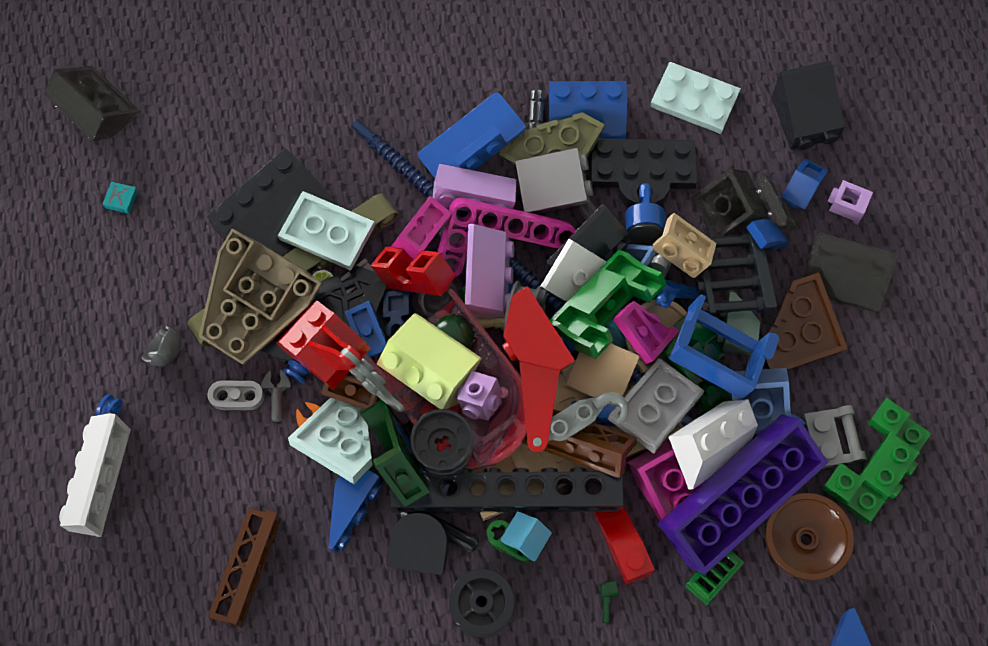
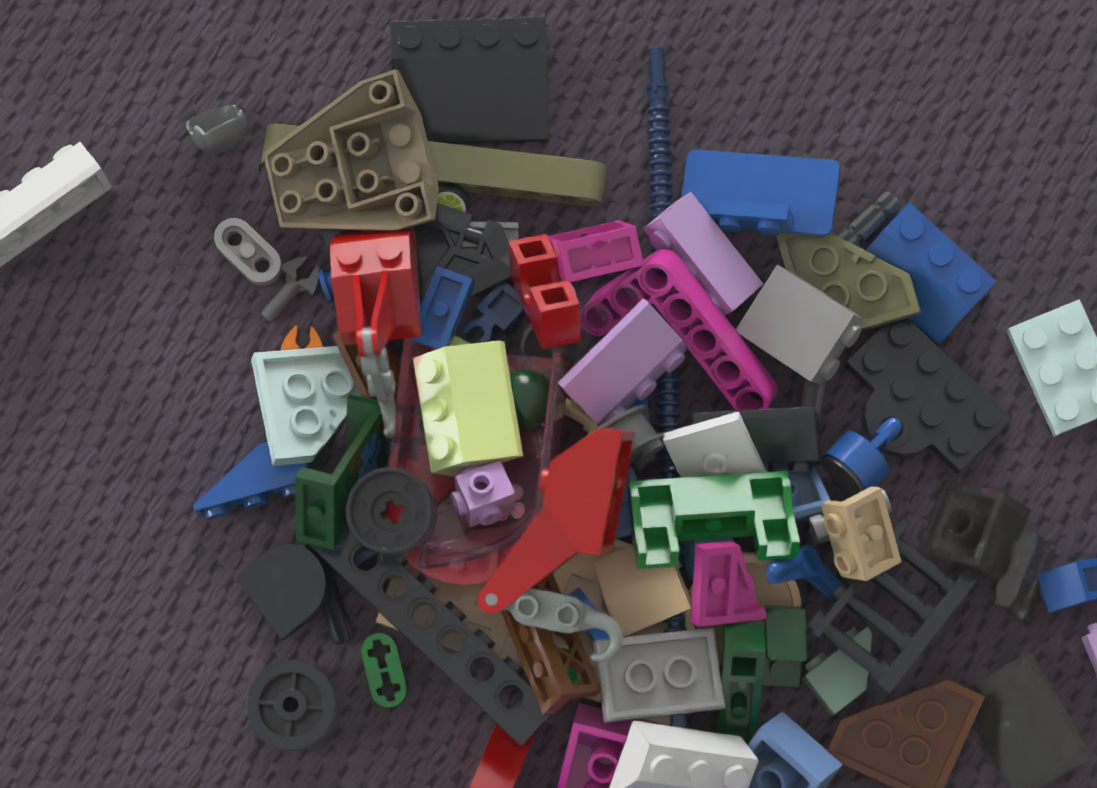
camera: 40 degrees right, 10 degrees up
blue bush [96,394,123,416] -> none
reddish brown fence [208,507,281,628] -> none
light aqua plate [278,191,375,270] -> none
medium azure panel [501,511,552,561] -> none
blue piece [668,294,779,399] -> none
blue slope [746,219,790,251] -> none

